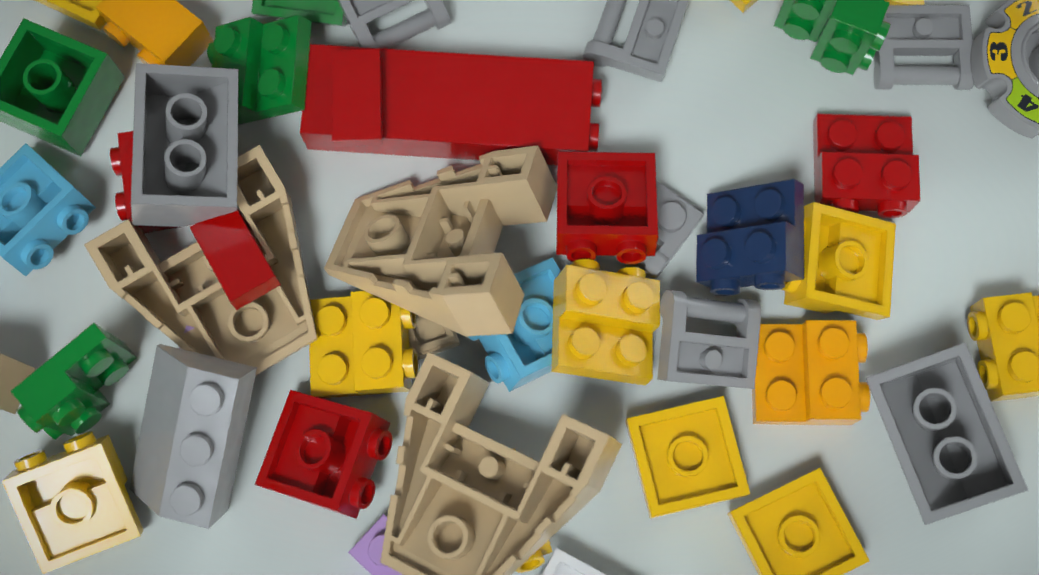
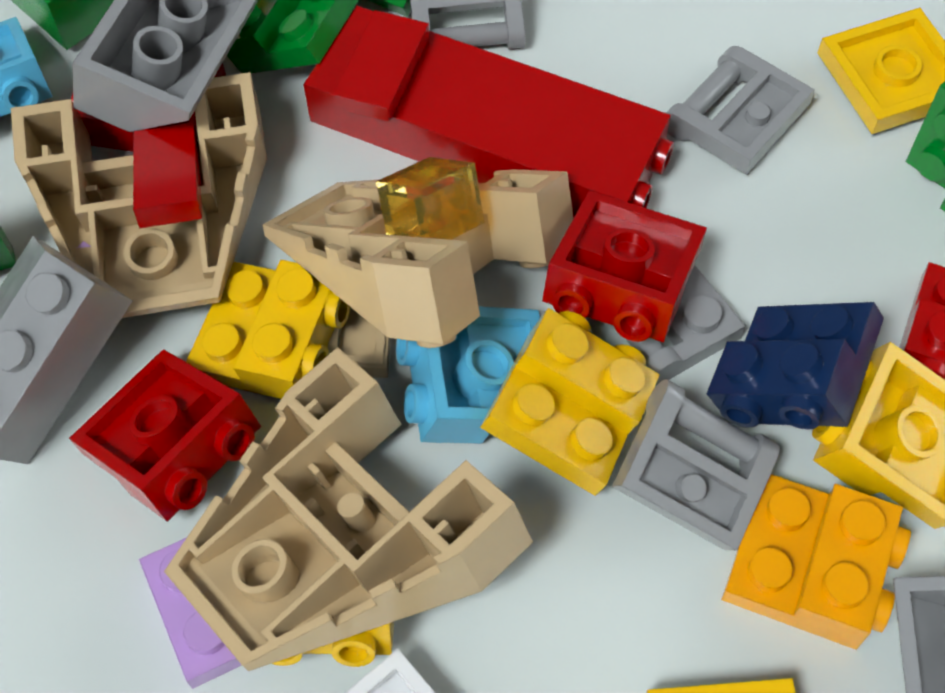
camera: 20 degrees right, 15 degrees down
yellow plate [625,396,750,519] -> none
none -> clear yellow brick [376,157,485,240]

